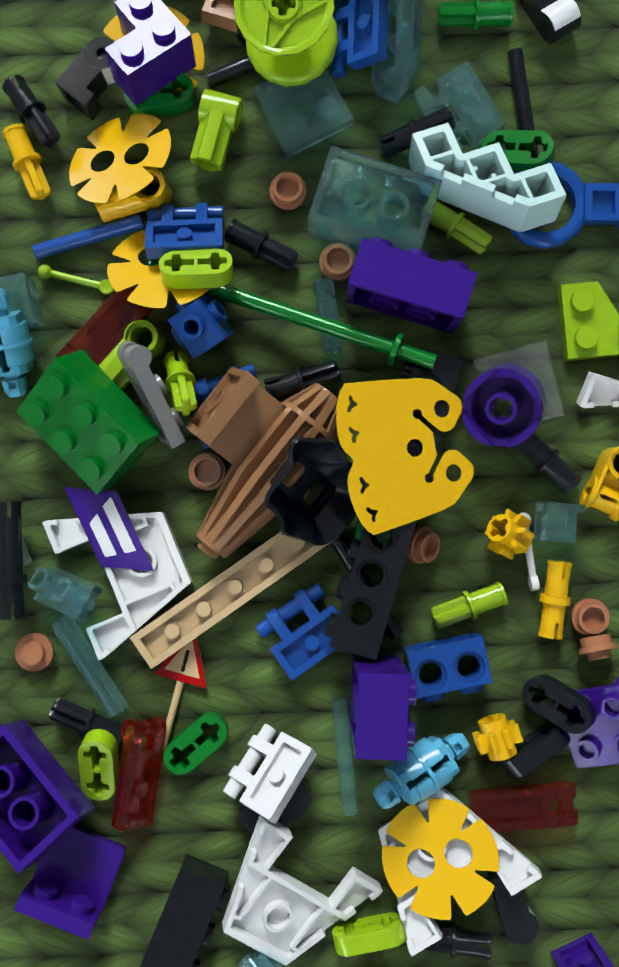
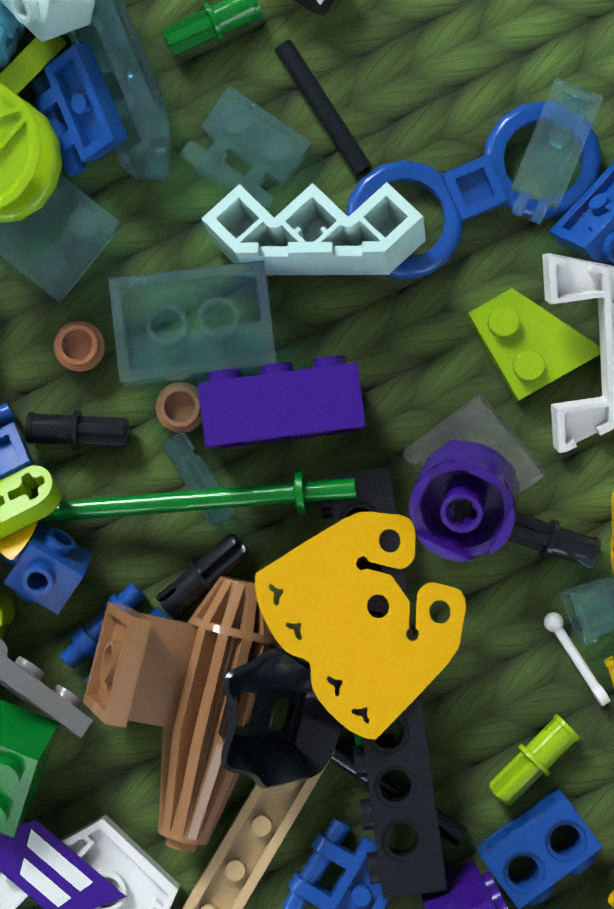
camera: 25 degrees left, 0 degrees up
lime axle [163,351,198,416] -> none
nougat plate [188,453,226,491] -> none
black axle [379,107,455,159] -> none
nougat plate [407,526,440,564] -> none
lime axle [419,196,492,255] -> none
green beam [481,130,555,171] -> none
yellow gear [484,509,535,560] -> none

